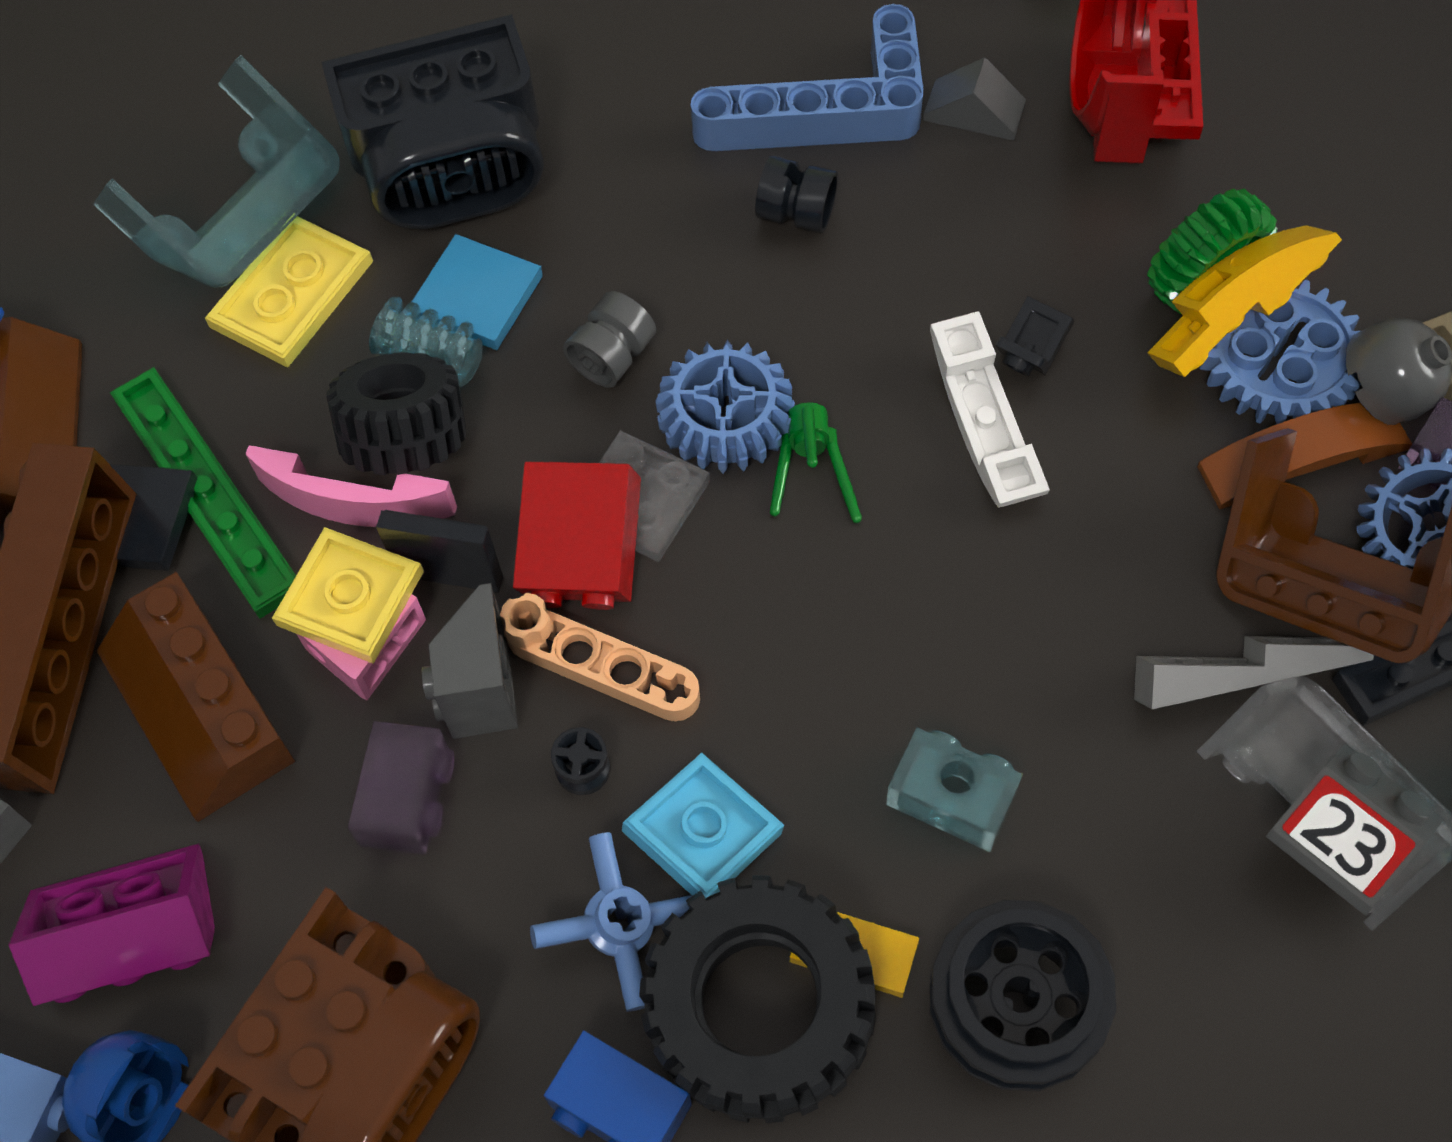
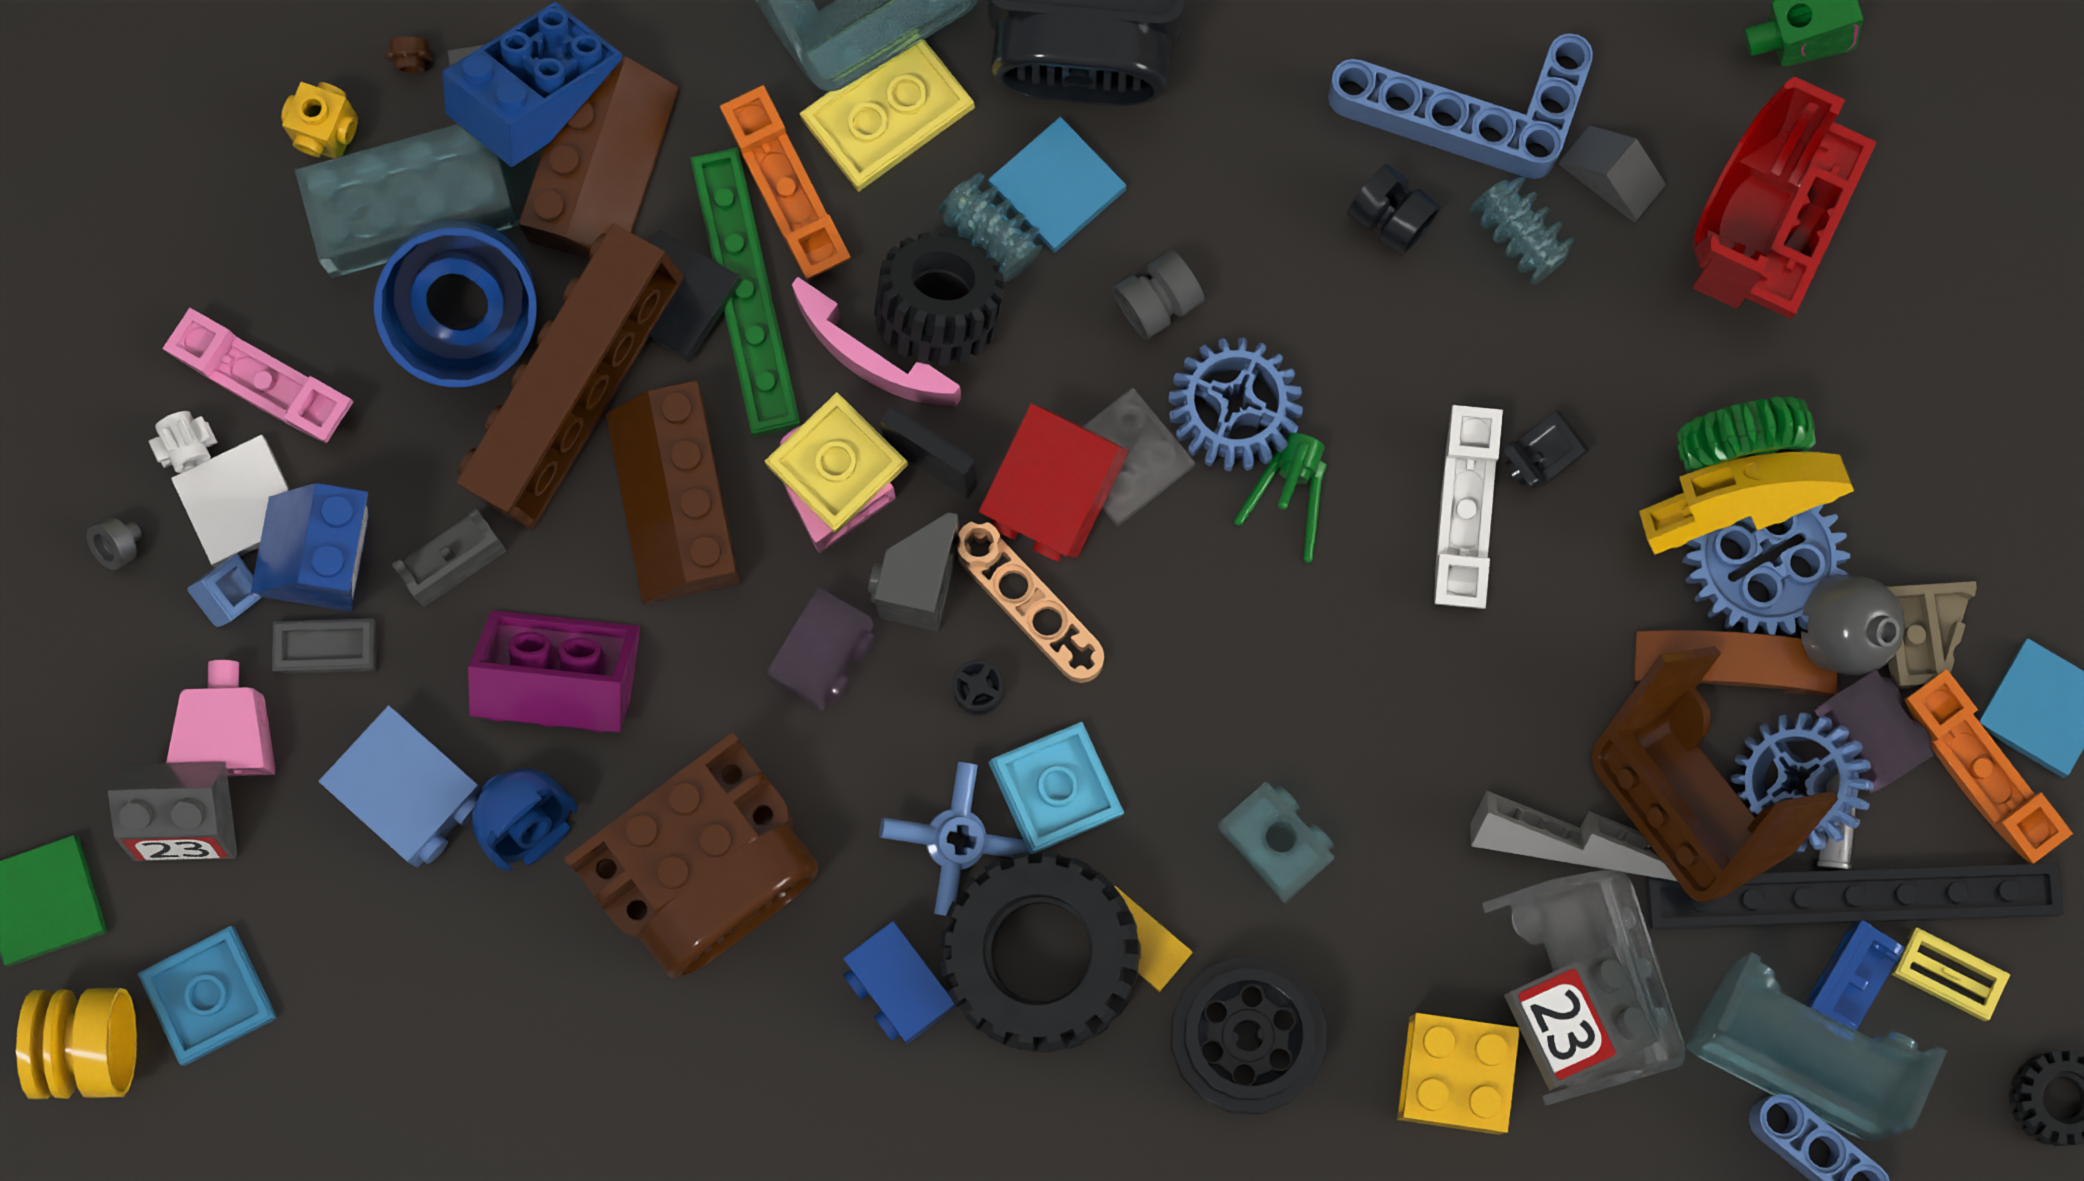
camera: 20 degrees right, 15 degrees up
none -> orange slope [720,85,851,280]
none -> yellow piece [1397,1013,1520,1135]
none -> clear light blue piece [1469,177,1576,286]

